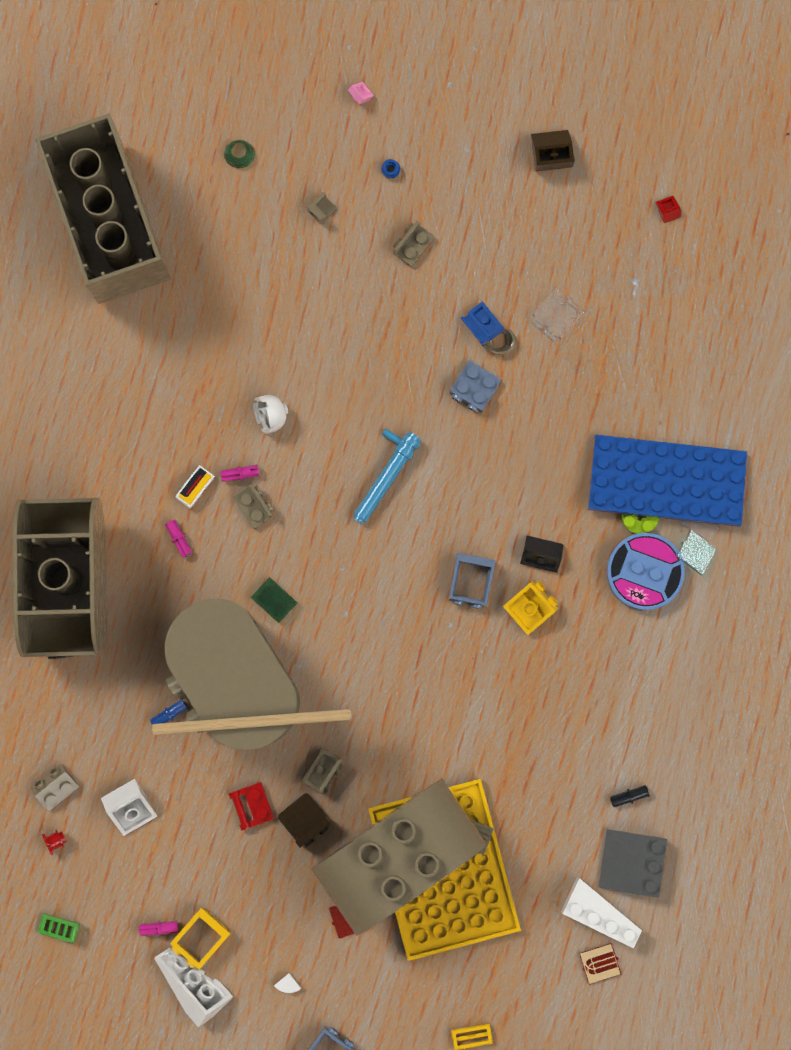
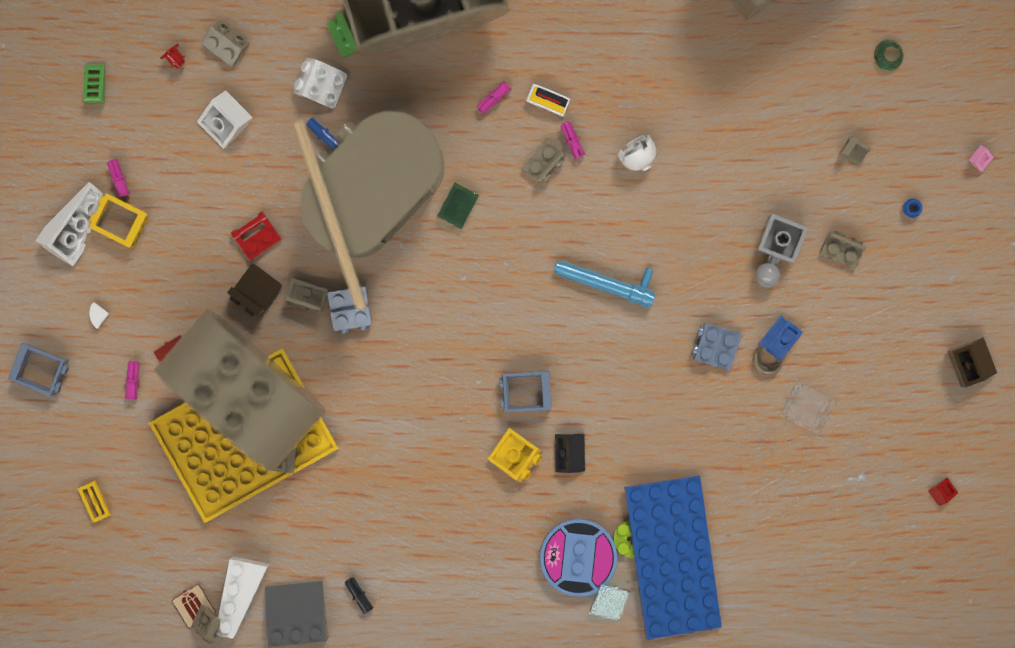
camera: 75 degrees right, 5 degrees up
none -> dark pink axle [125,361,140,399]
none -> dark tan bracket [192,604,222,644]
none -> white bracket [293,58,347,108]
none -> bright green bracket [327,12,358,58]
none -> sand blue plate [327,284,372,334]
none -> light grey brick [755,214,808,287]

